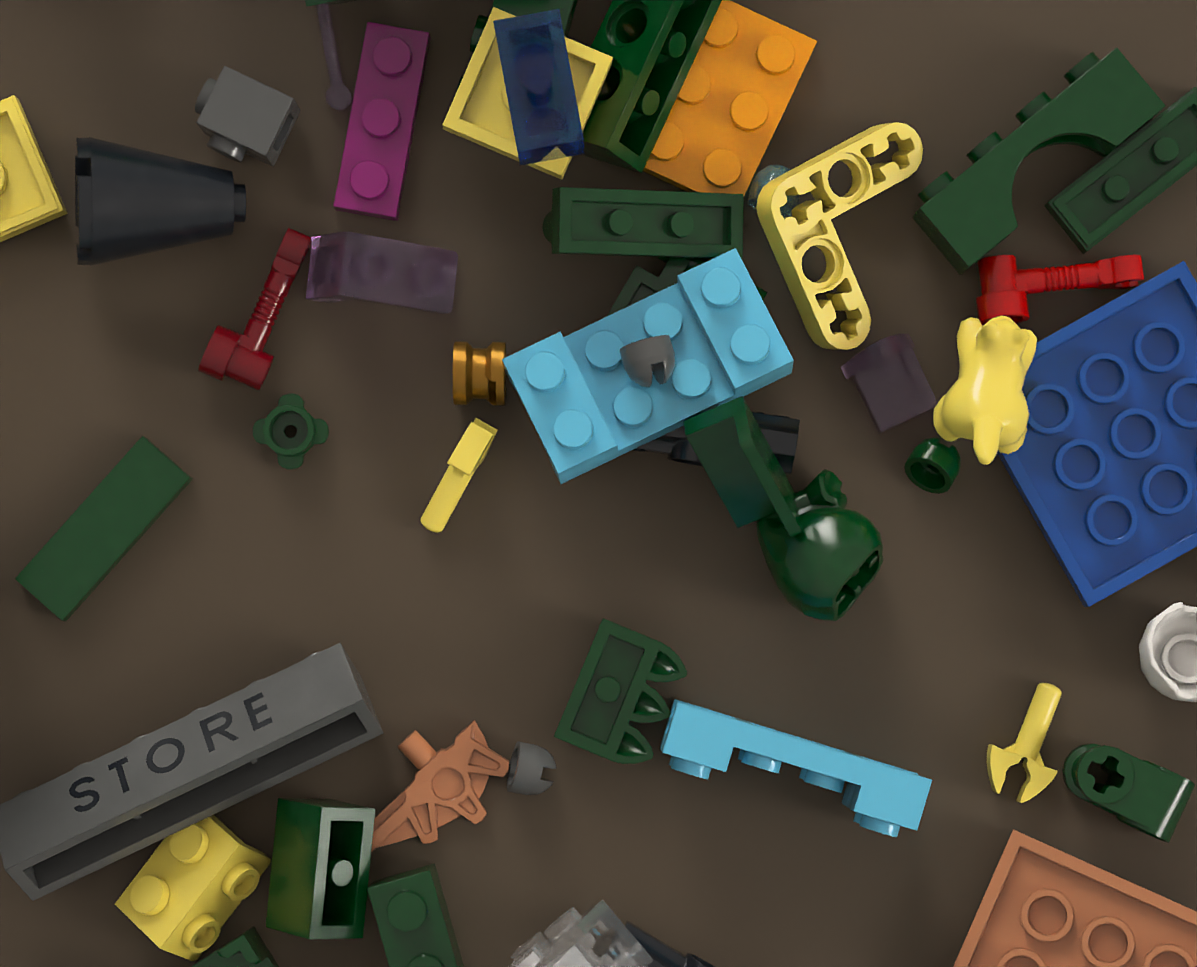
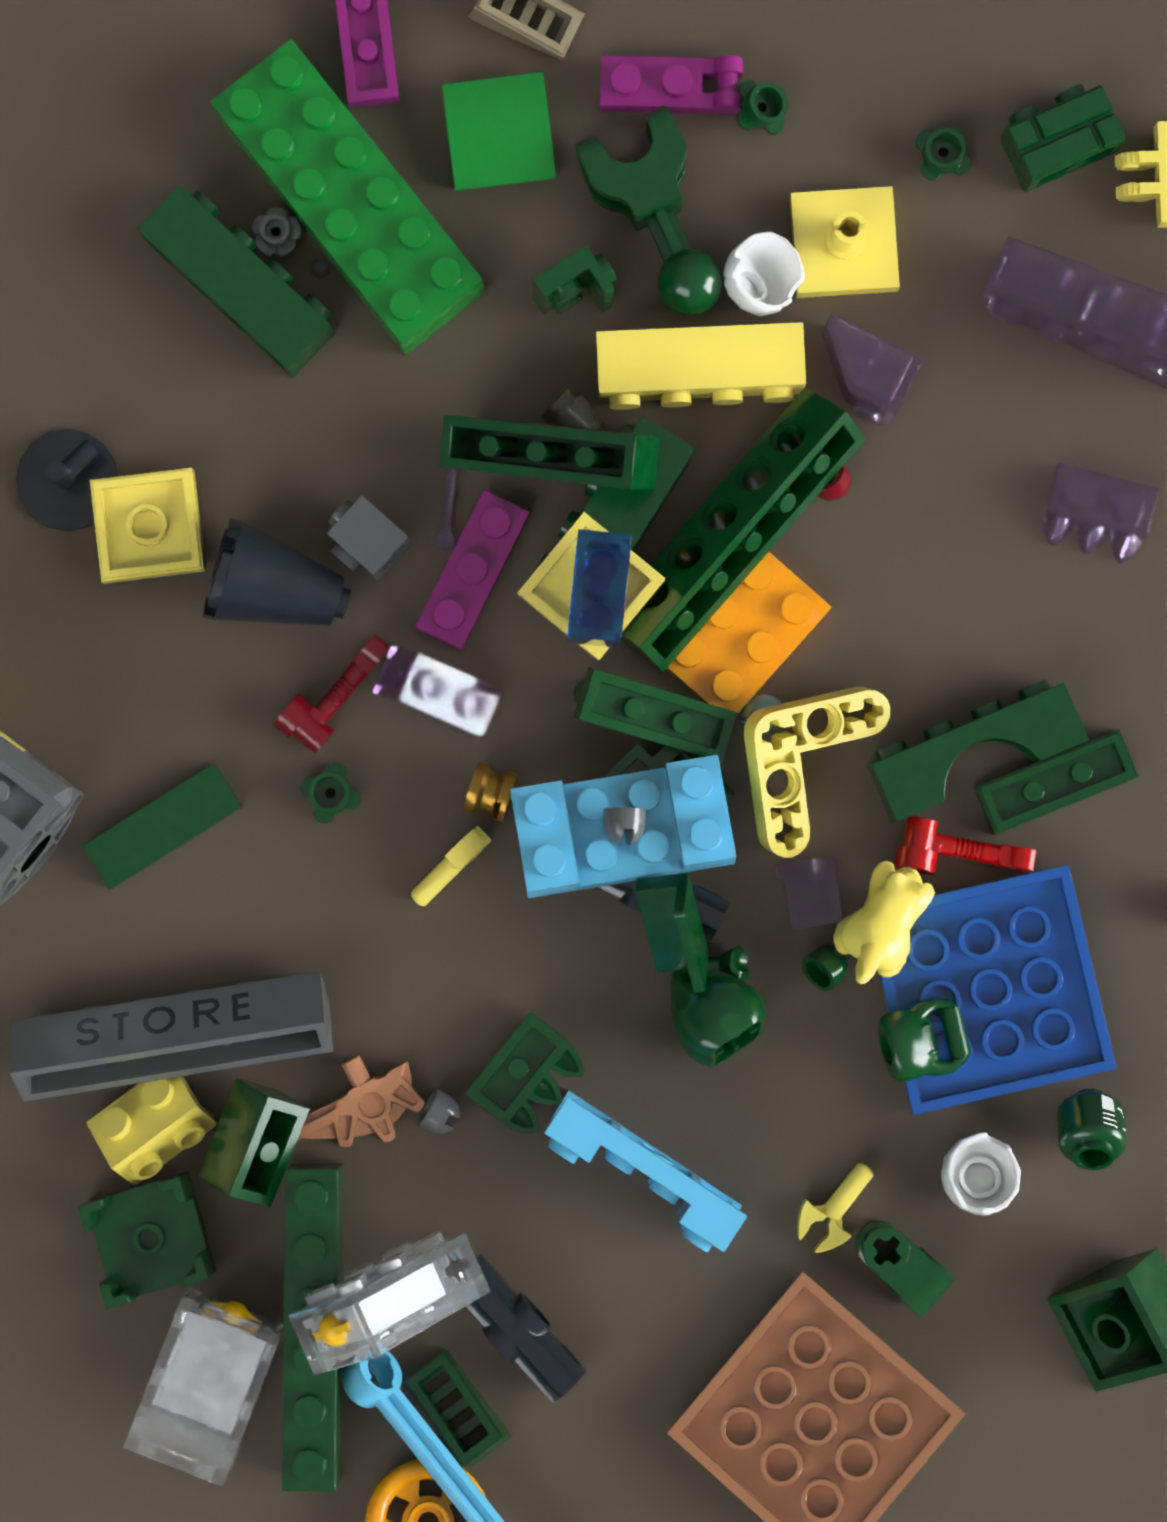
camera: 20 degrees right, 0 degrees up
none -> dark green piece [877,997,971,1082]

